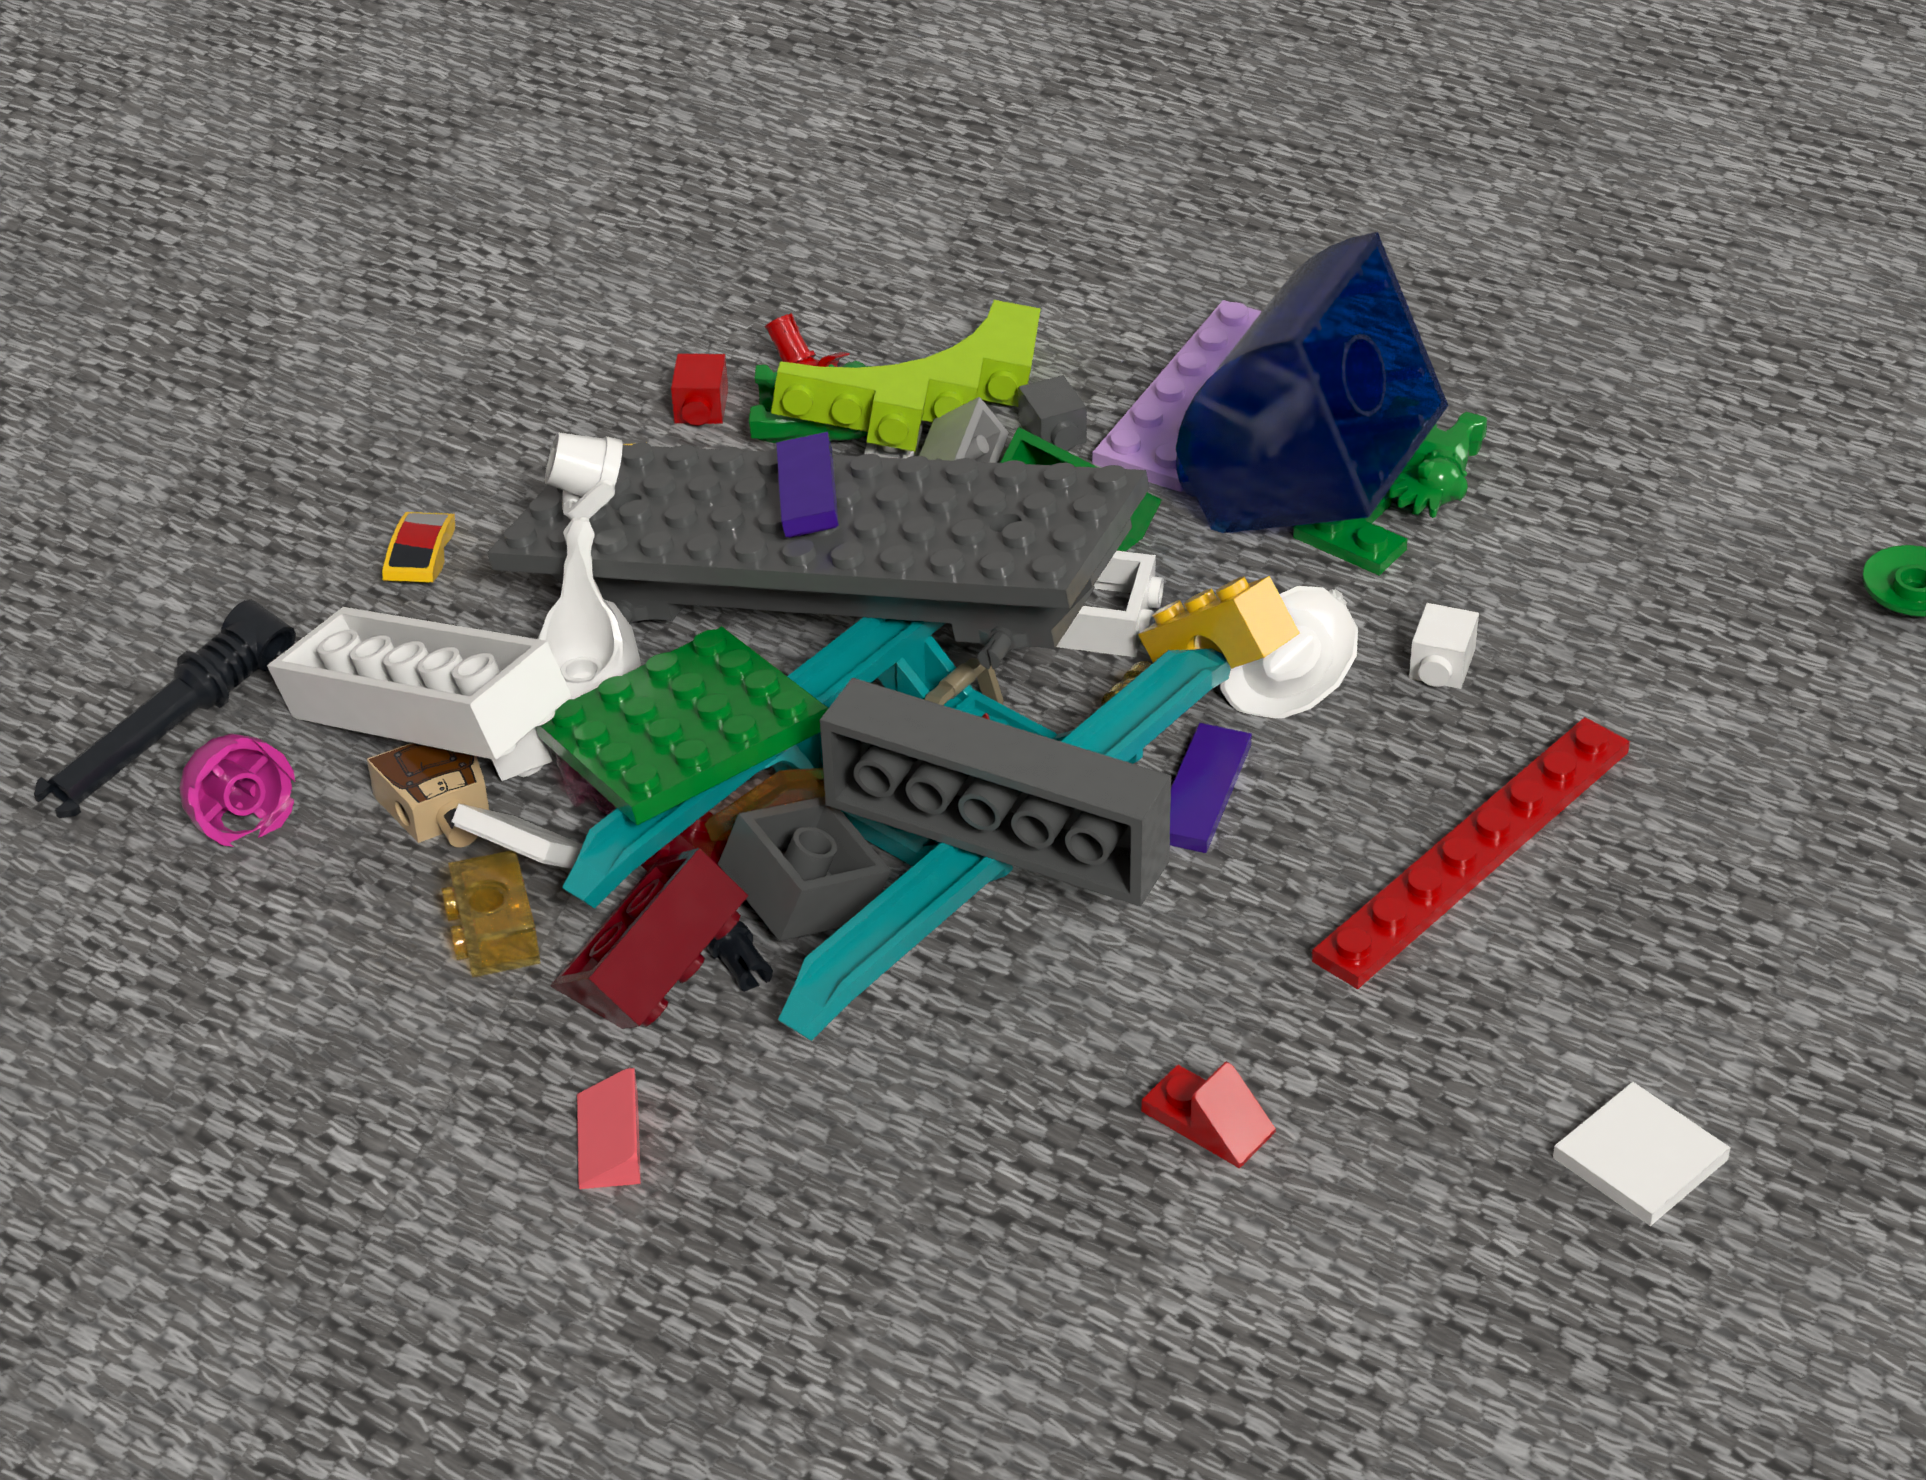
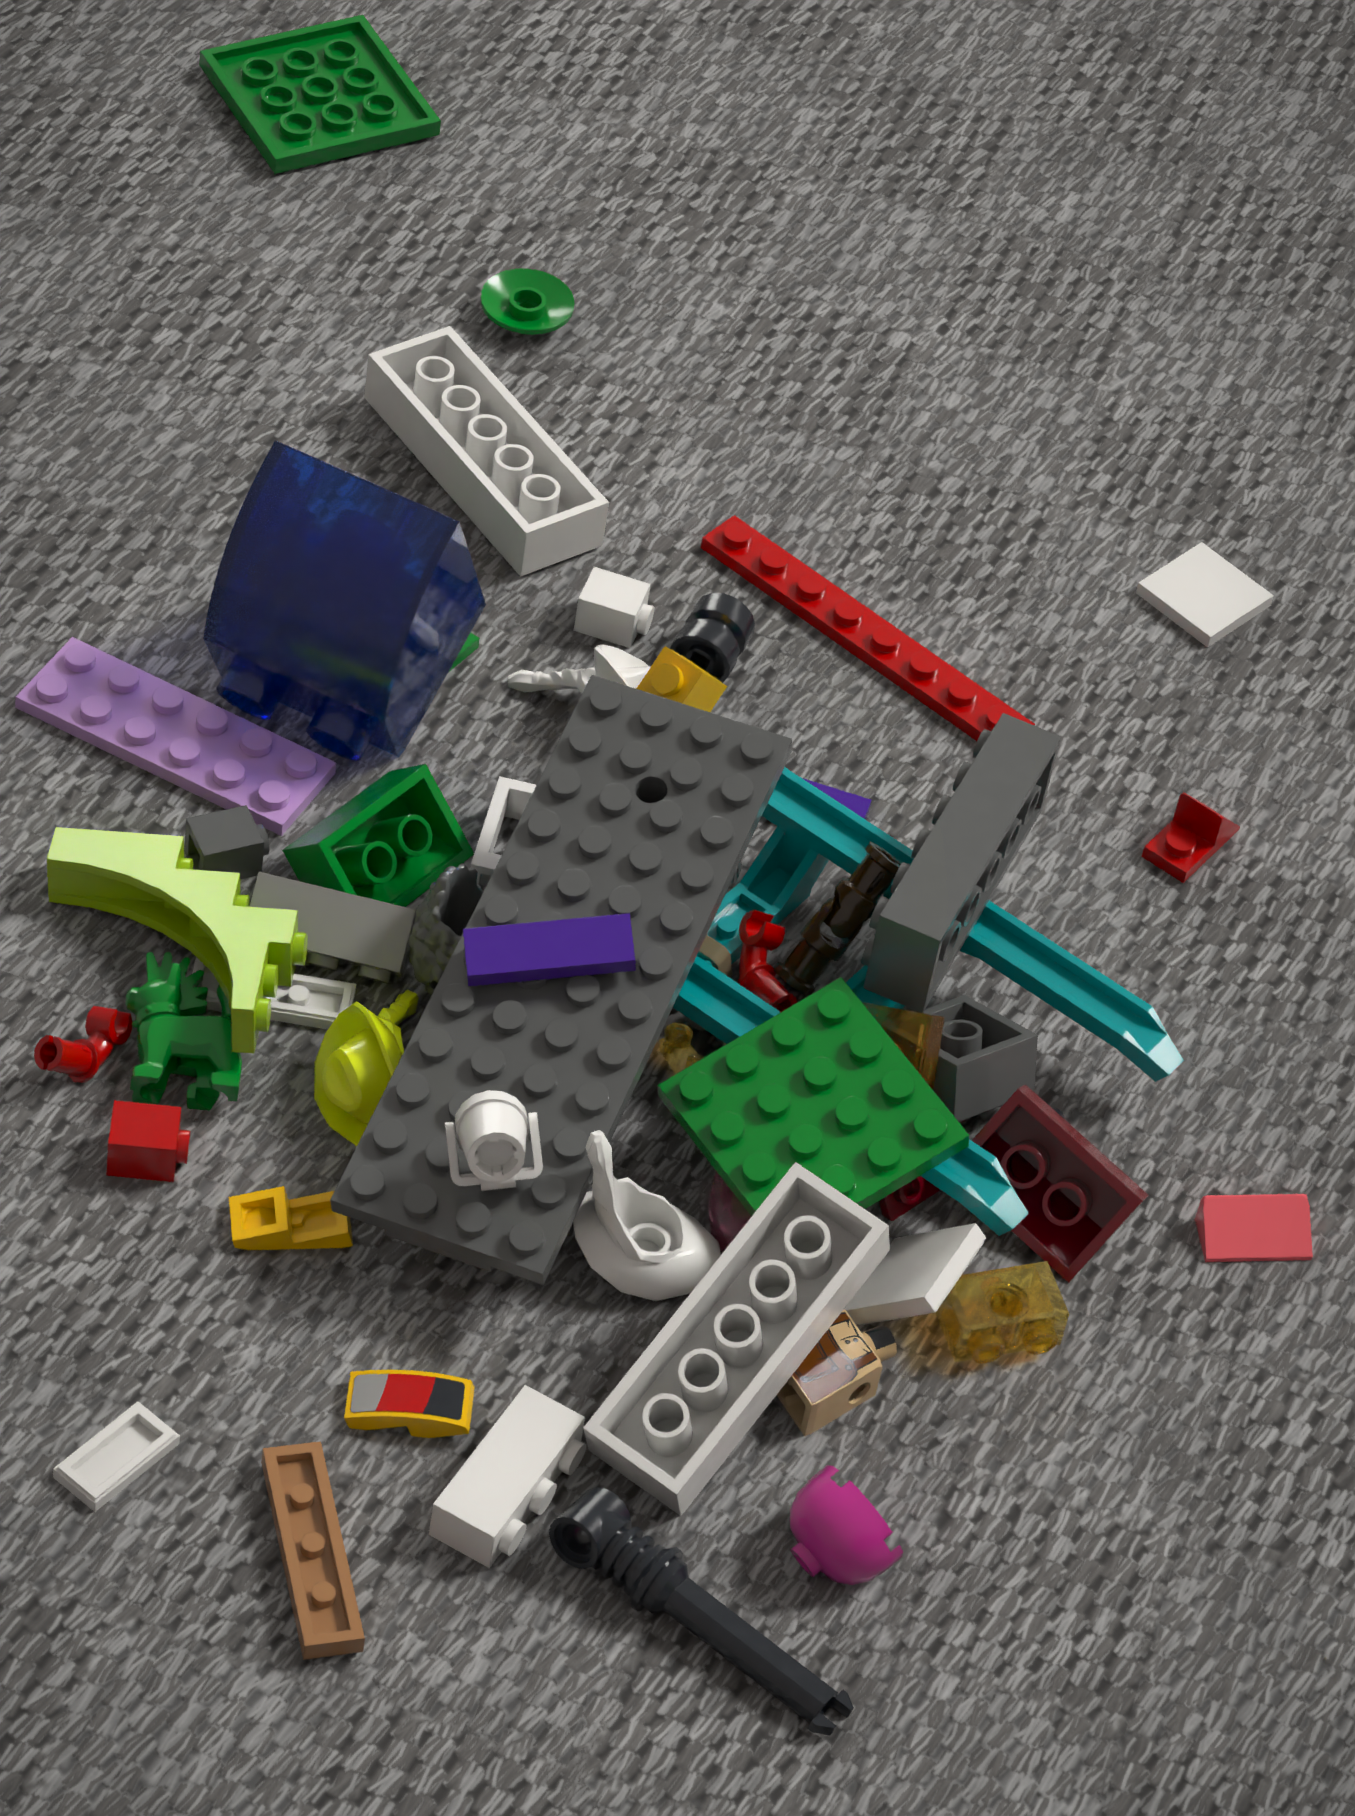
camera: 100 degrees left, 5 degrees up
none -> white tile [53,1402,180,1512]
none -> medium nougat plate [261,1441,365,1660]
none -> white brick [364,326,609,577]
none -> white brick [429,1385,586,1568]
none -> black wheel [670,593,755,683]

